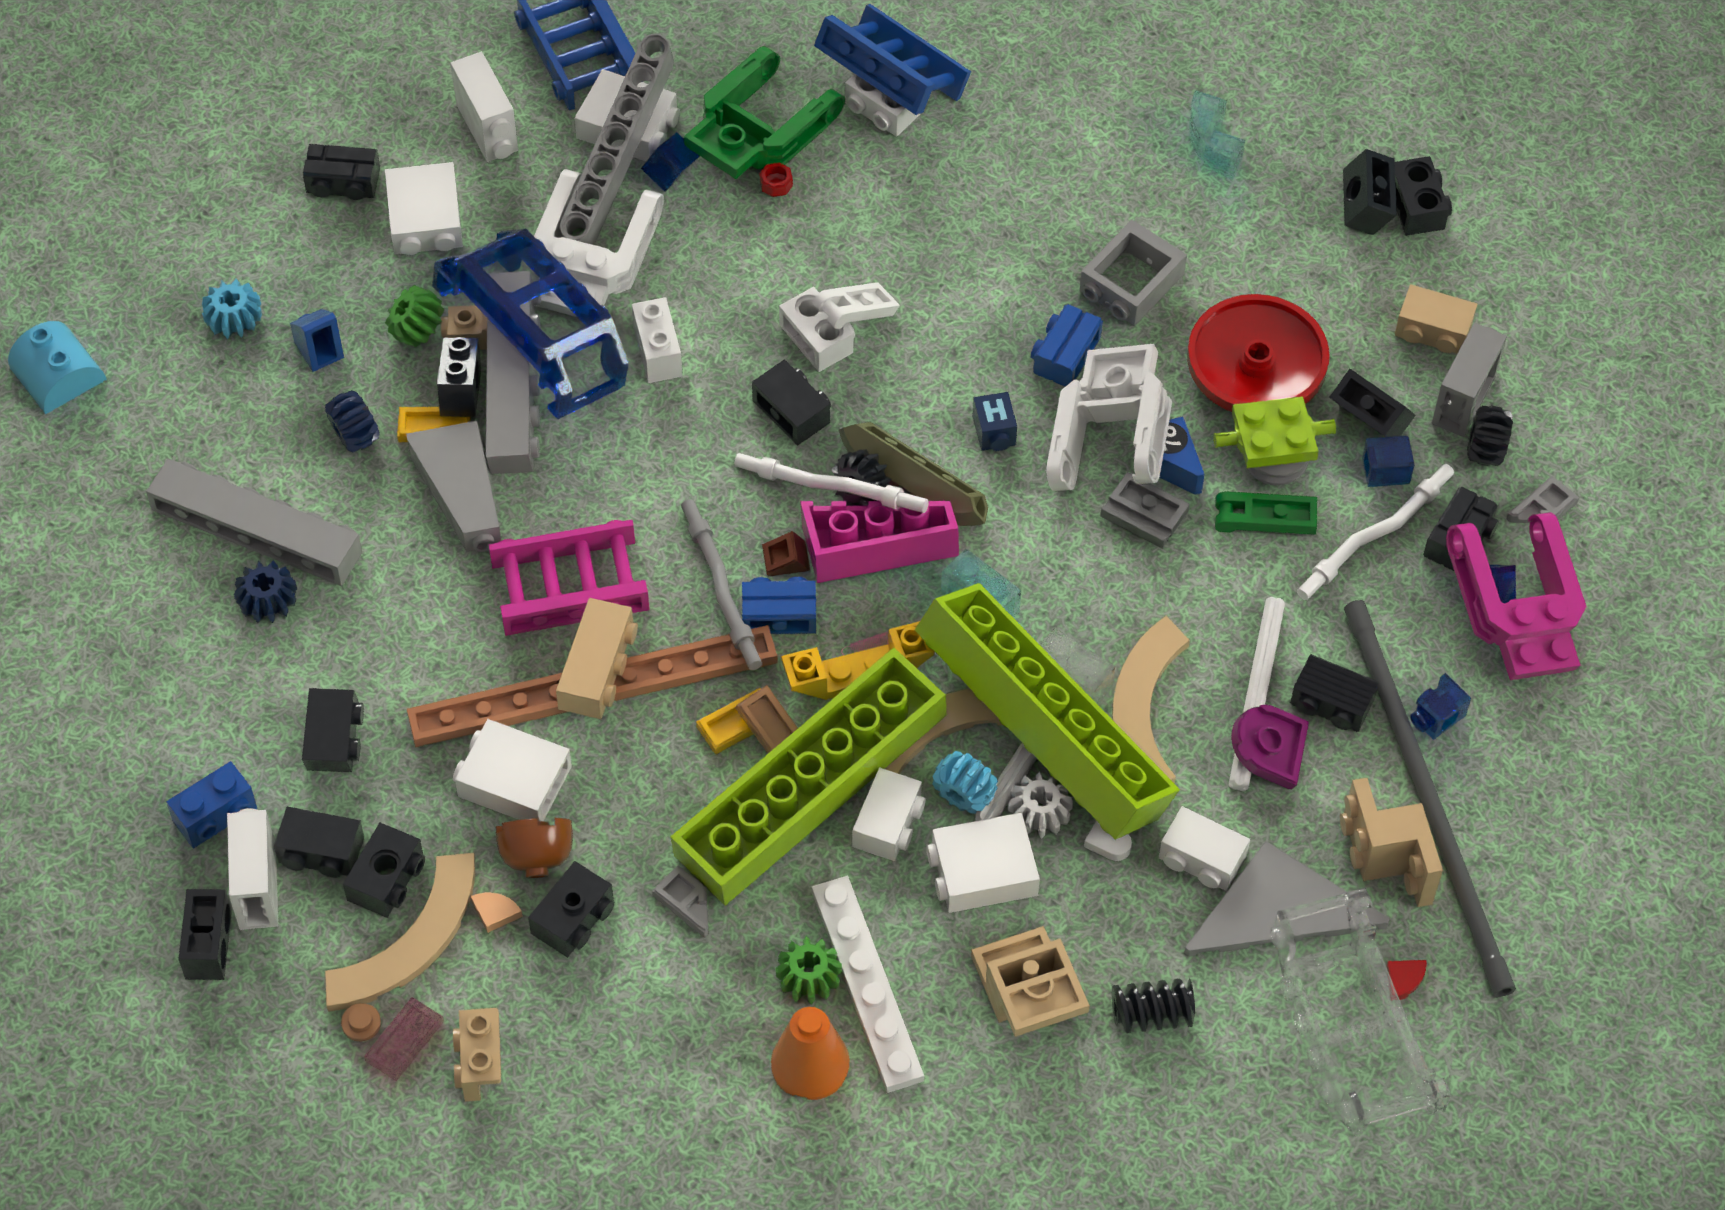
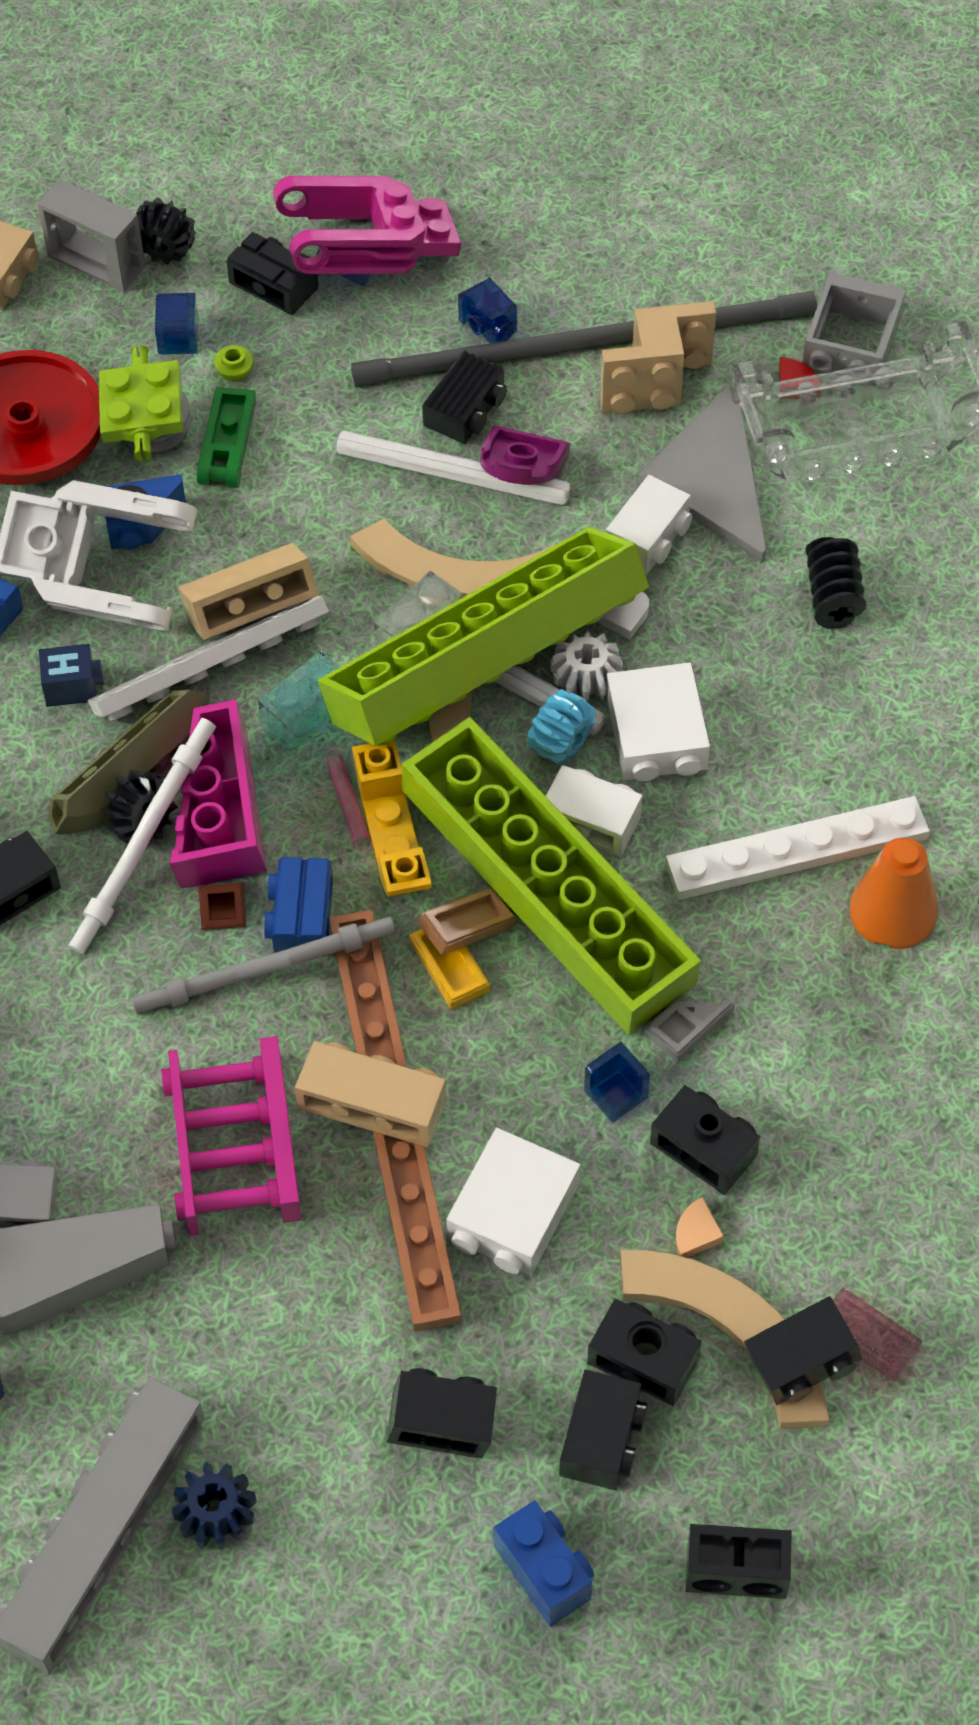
camera: 85 degrees left, 0 degrees up
white brick [227,808,278,930] -> none
medium nougat plate [341,1003,381,1042] -> none
tan bracket [453,1008,501,1102] -> none
dark orange cylinder [495,818,573,878] -> none
bright green gear [776,936,842,1005] -> none
tan bracket [971,926,1090,1037] -> none
flat silver plate [1100,472,1190,549] -> none
white bar [1297,464,1454,600] -> none
black brick [1329,368,1416,444] -> none
light grey tile [1506,476,1579,523] -> none
none -> white plate [88,596,329,721]
none -> tan brick [178,543,319,640]
none -> lime plate [214,345,254,382]
none -> clear blue panel [584,1041,650,1123]
none -> black brick [744,1296,862,1405]
none -> light grey window [802,272,906,385]

